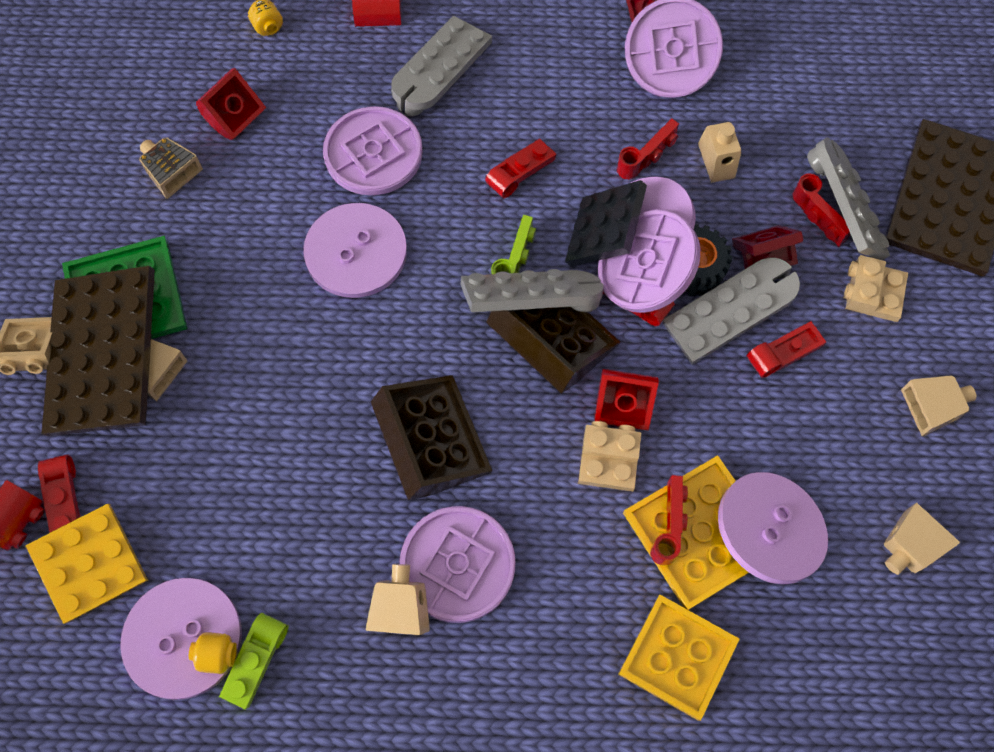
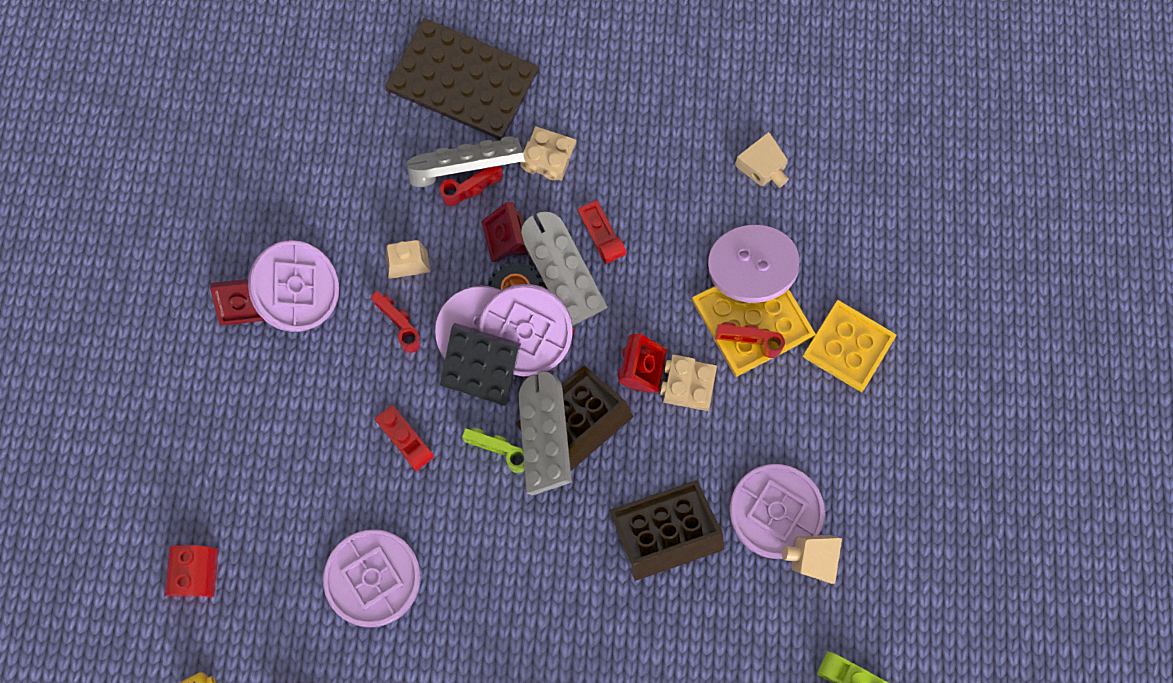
camera: 90 degrees left, 5 degrees up
lavender plate [304,203,407,298] -> none
light grey plate [391,15,492,116] -> none
tan torso [901,376,976,436] -> none

